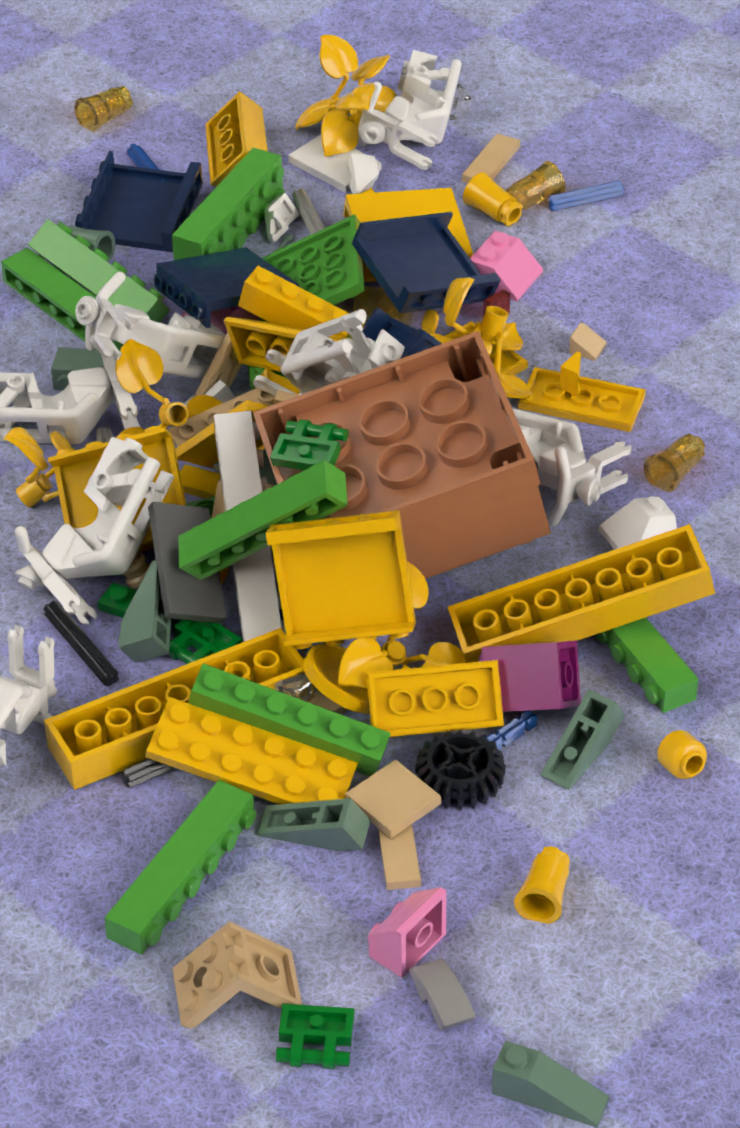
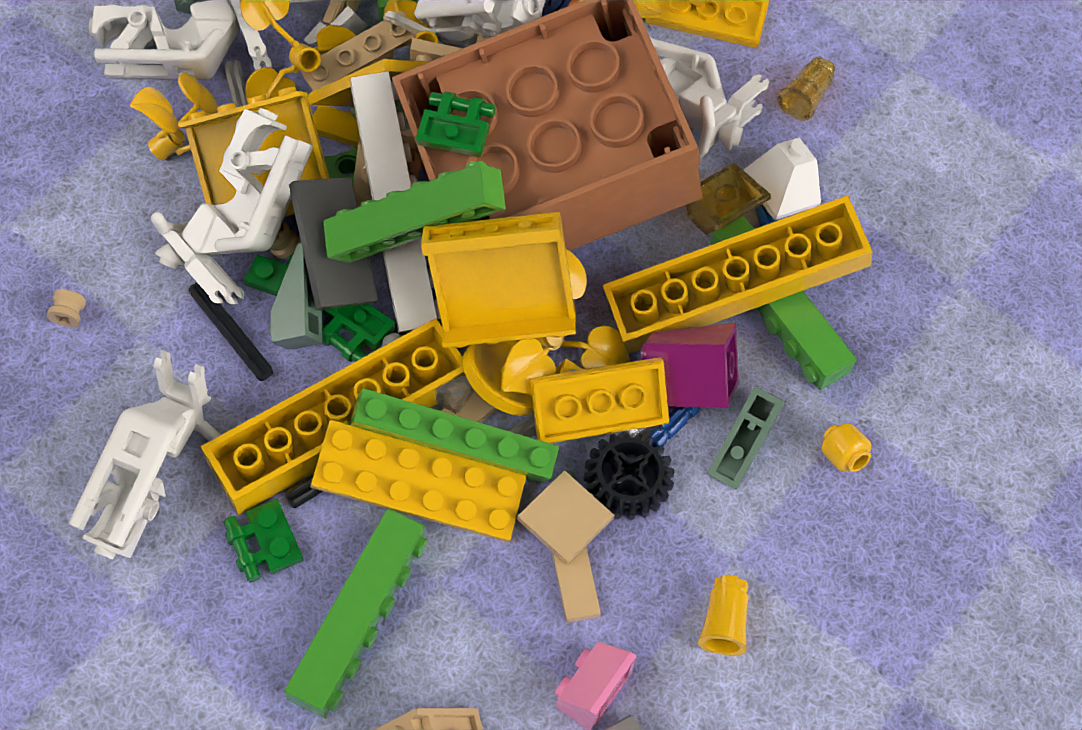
camera: 10 degrees left, 20 degrees up
sand green slope [257,798,371,851] -> none
none -> green plate [223,498,304,583]
none -> clear yellow slope [686,162,771,235]

